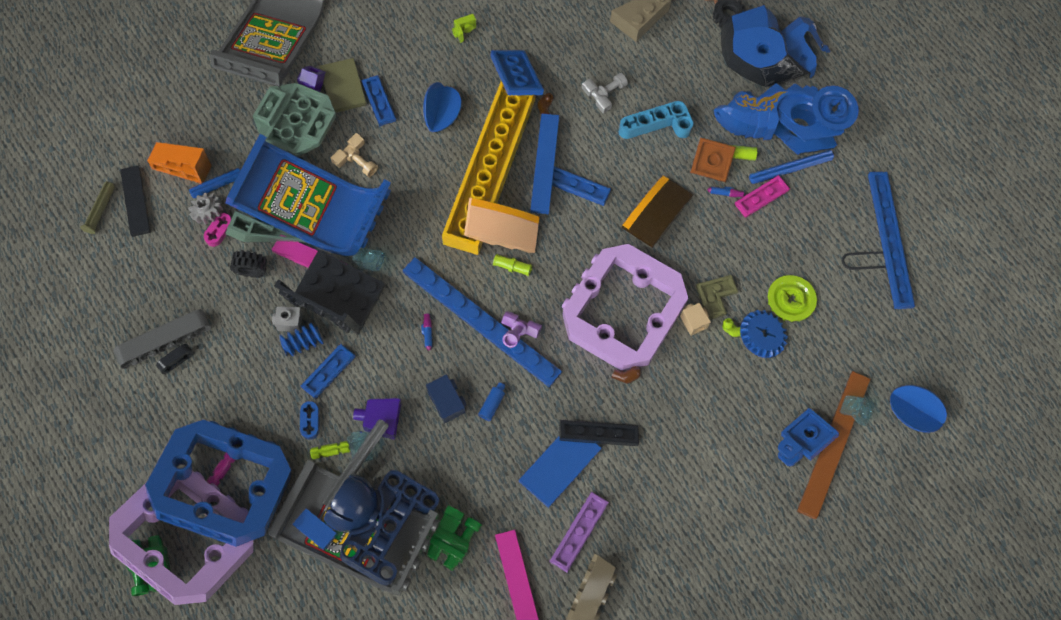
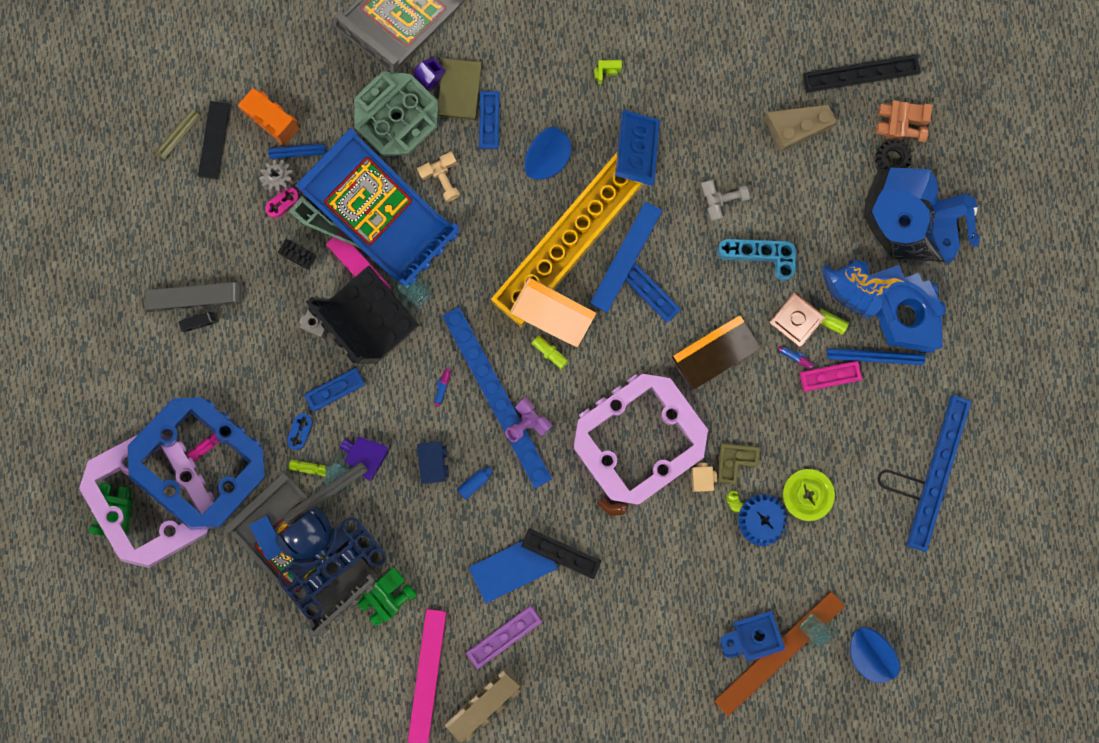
camera: 30 degrees right, 15 degrees up
blue piece [279,323,324,357] -> none
reddish brown arm [537,93,554,115] -> none
blue gear [811,86,859,131] -> none

